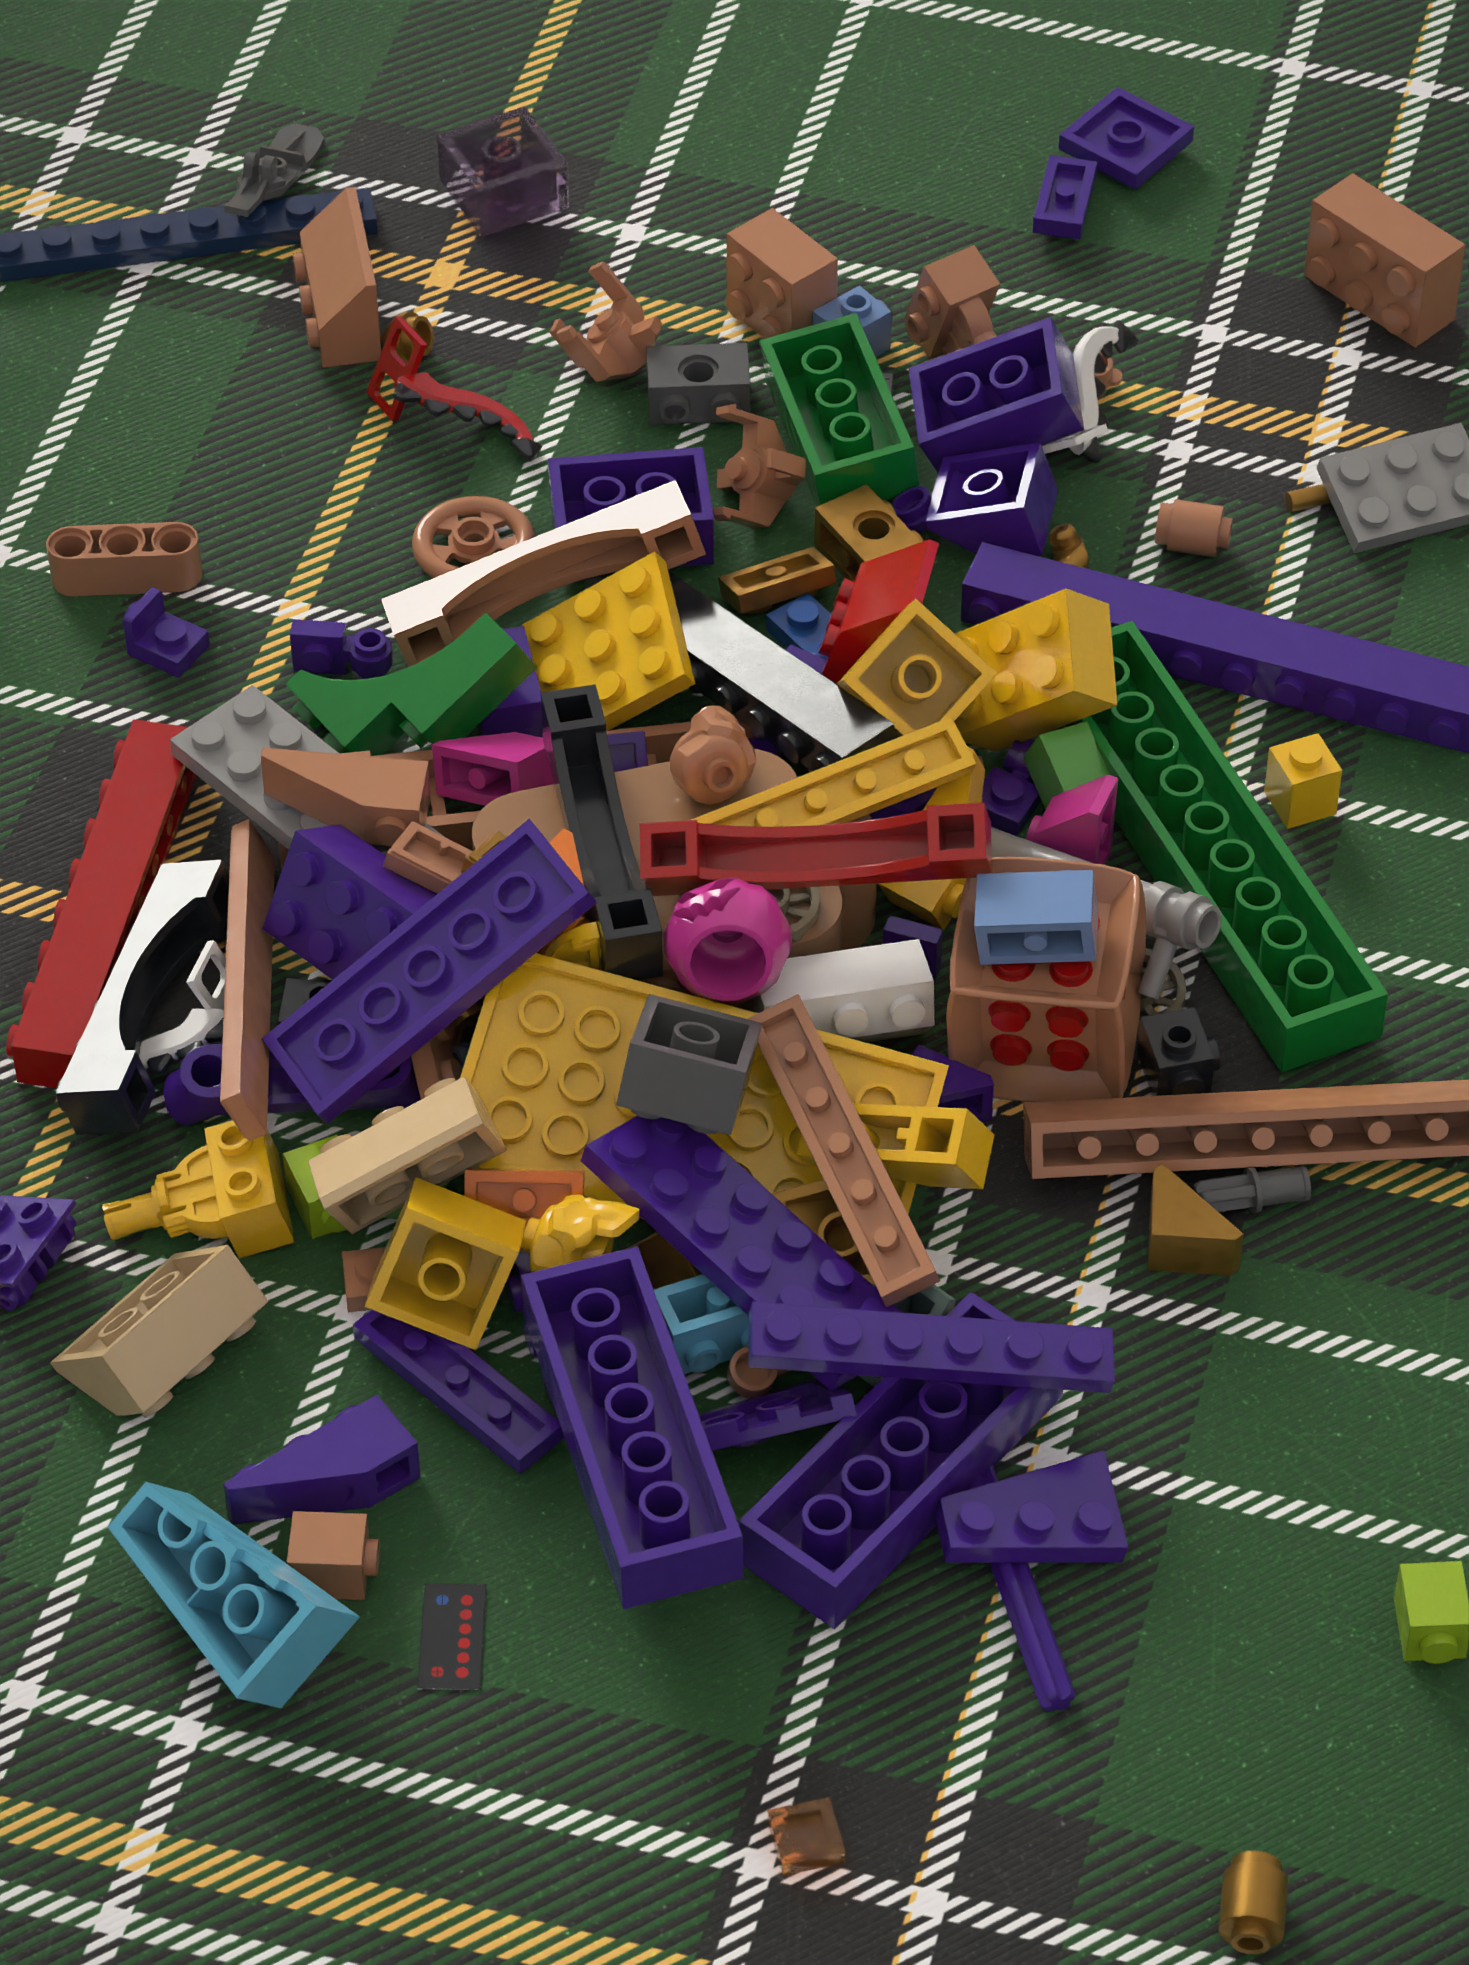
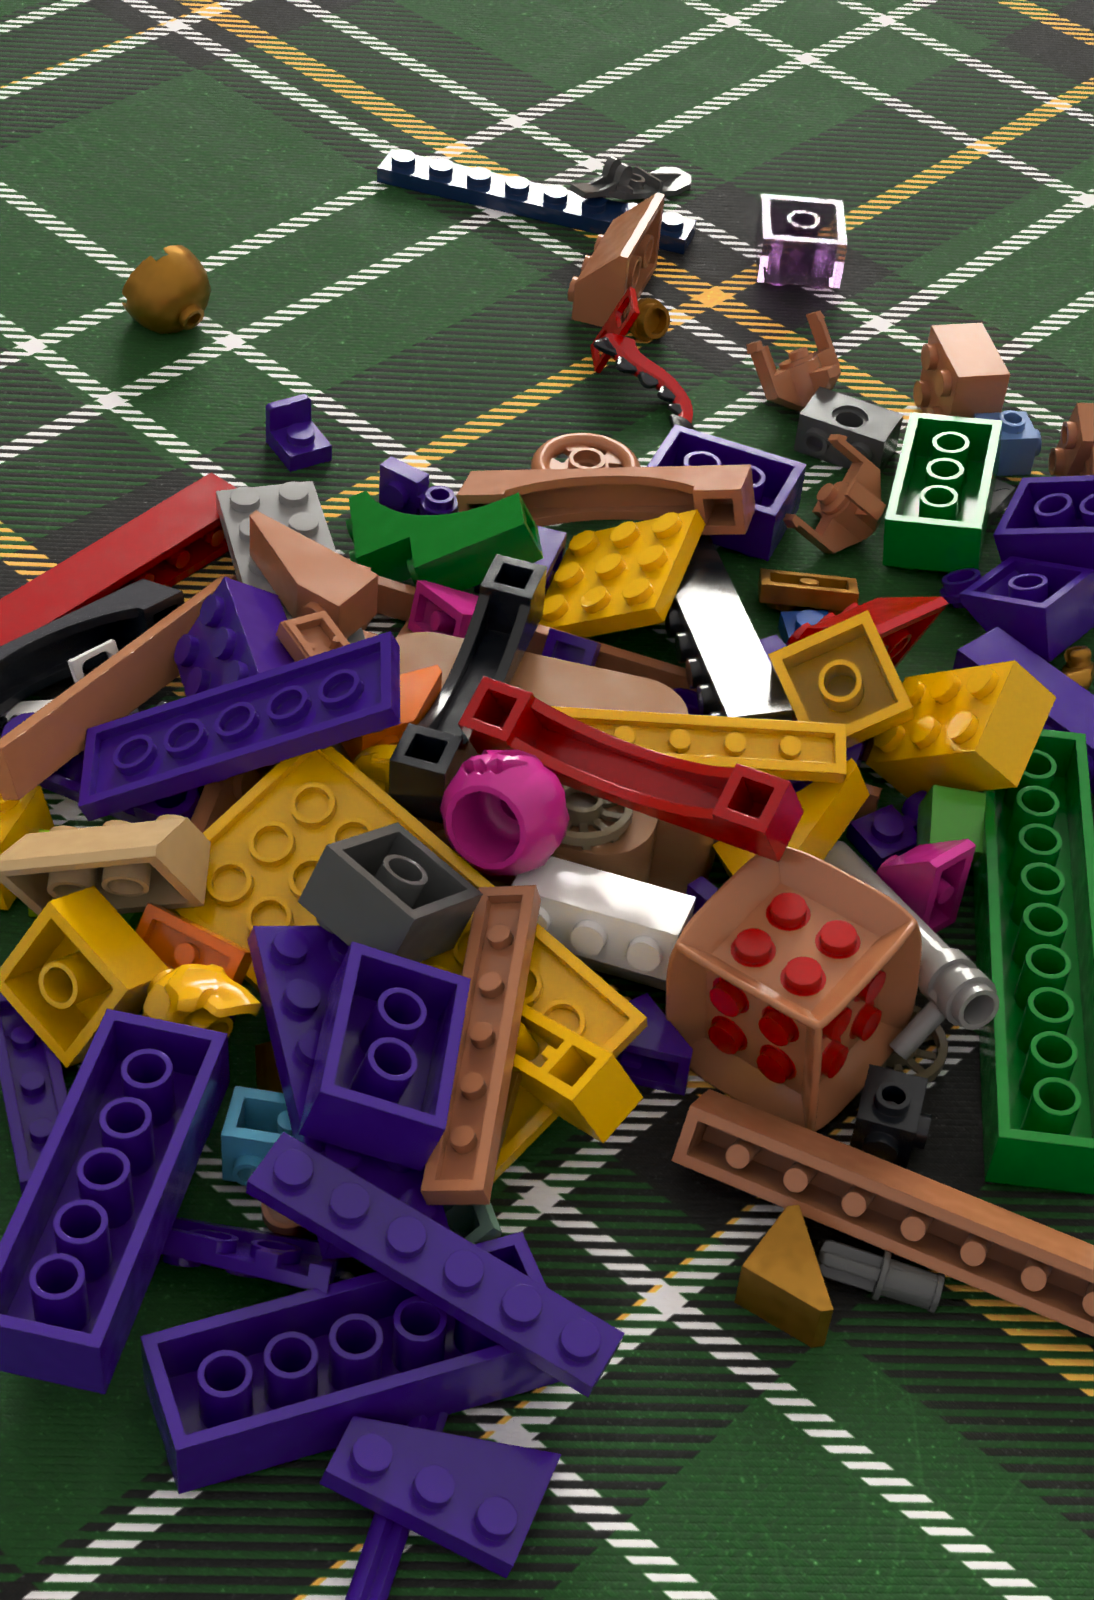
camera: 25 degrees right, 5 degrees down
nougat beam [46,522,203,596] -> none
nougat head [670,705,756,805] -> none
pearl gold brick [814,484,923,581] -> none
medium blue brick [974,870,1098,965] -> none
none -> dark purple brick [298,941,471,1171]

